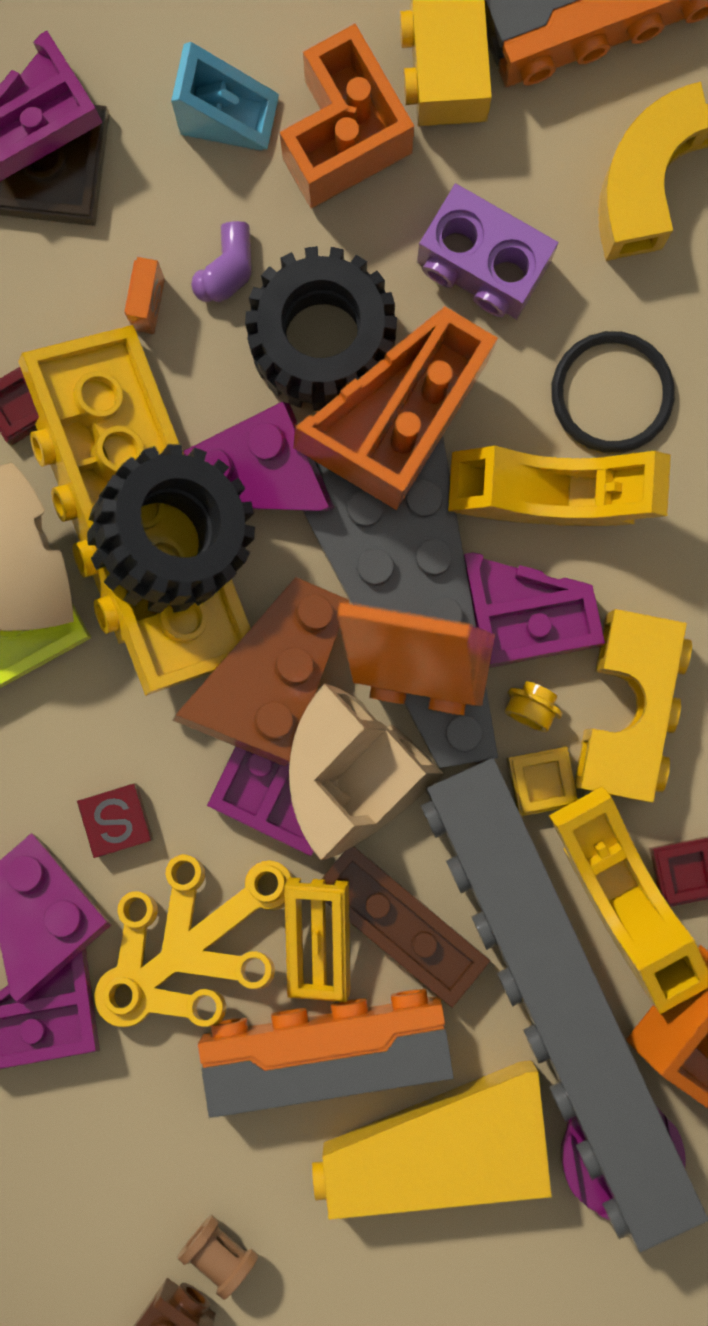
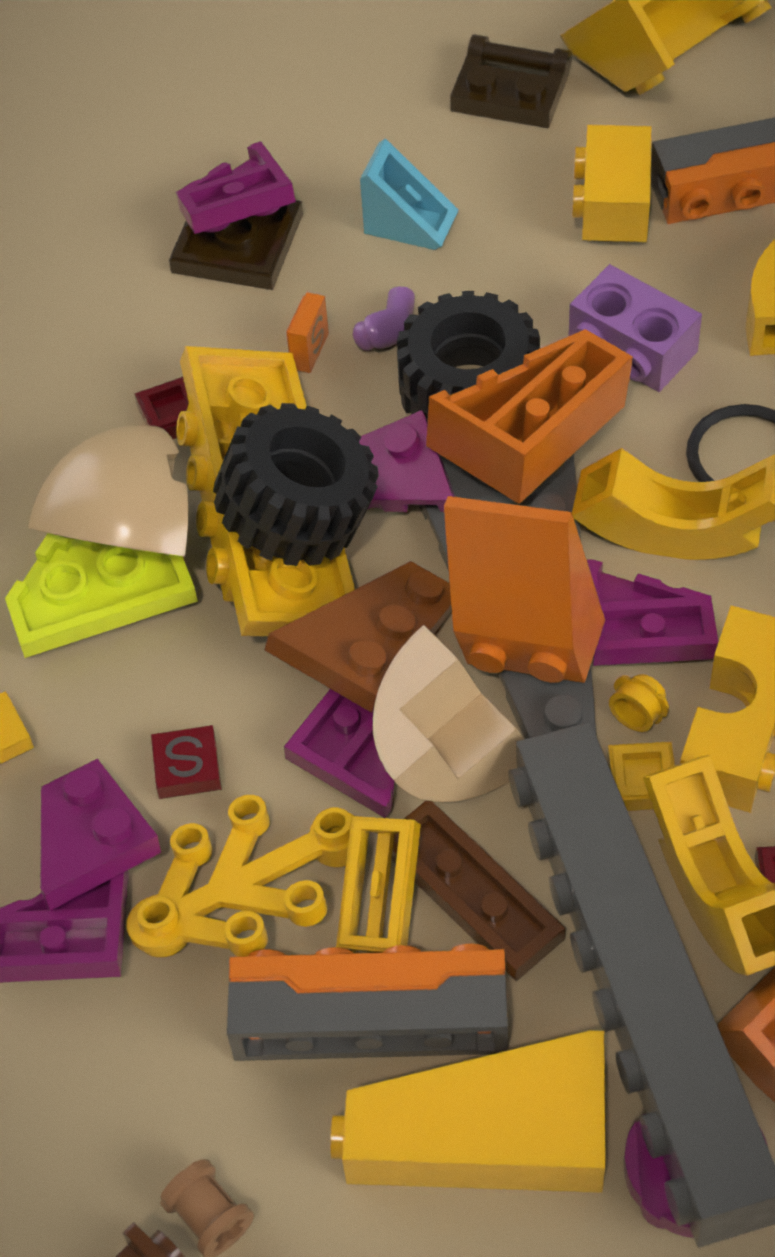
camera: 10 degrees right, 30 degrees down
orange brick [279,23,415,209] -> none

